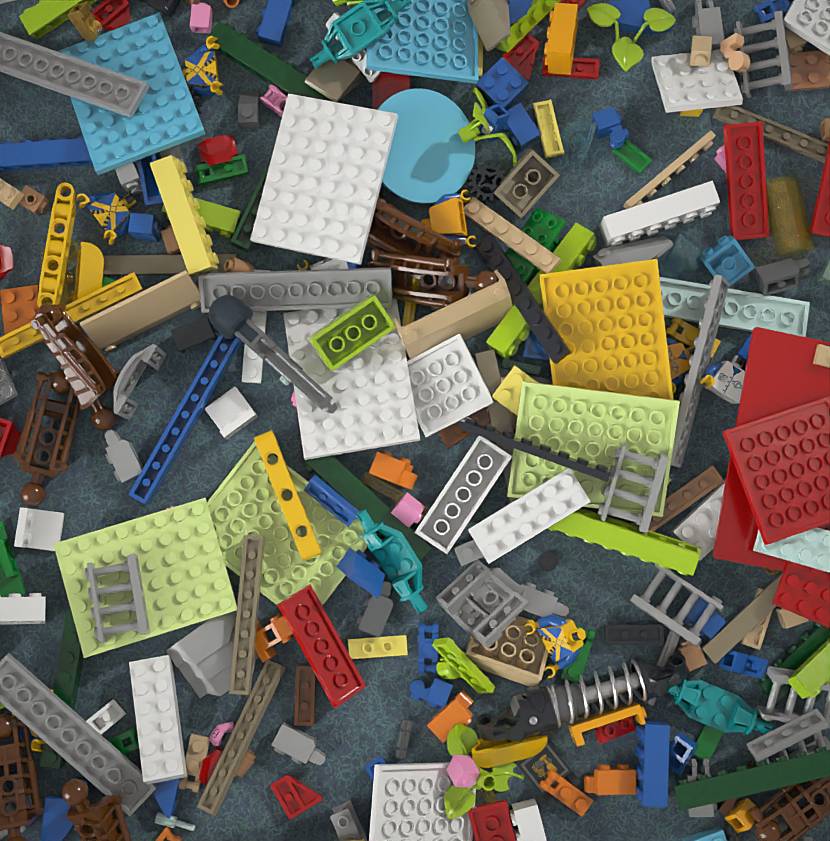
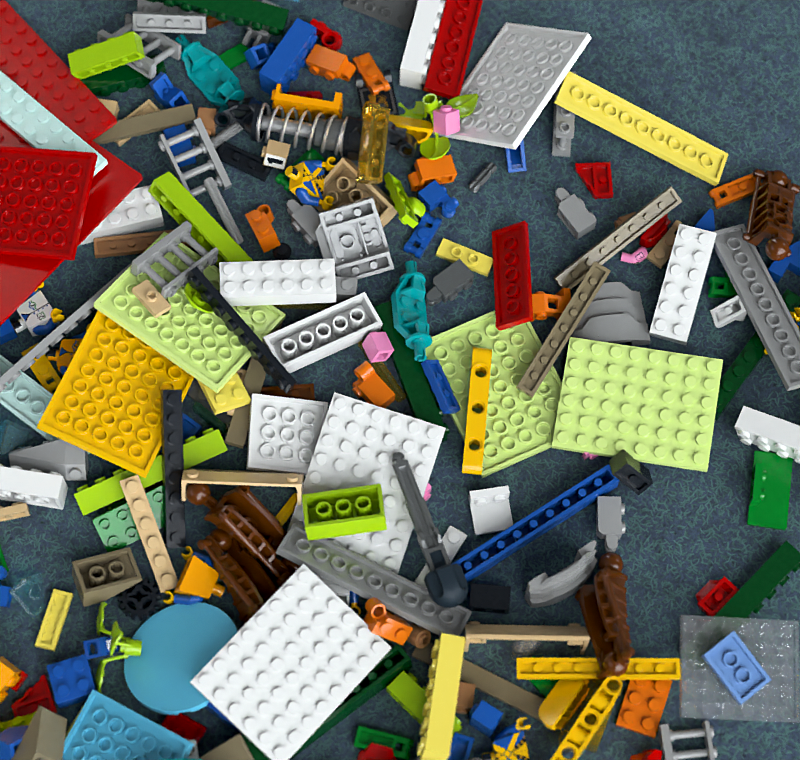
camera: 155 degrees left, 15 degrees down
reddish brown piece [13,370,80,506] -> none
white bracket [14,507,64,551] -> none
light grey fence [85,554,150,643] -> none
light aqua axle [155,811,195,831] -> none
reddish brown plate [294,665,316,726] -> none
blue slope [336,548,385,599] -> none
blue brick [501,103,541,150] -> none
none -> tan plate [131,279,171,319]
none -> lime dish [184,283,214,313]
none -> light grey axle [204,177,243,244]
none -> orange hinge [245,204,281,253]
none -> tan brick [261,139,291,170]
none -> red plate [309,18,342,51]
none -> clear yellow hinge [356,101,390,185]
none -> orange hinge [363,597,413,646]
none -> black panel [609,449,653,495]

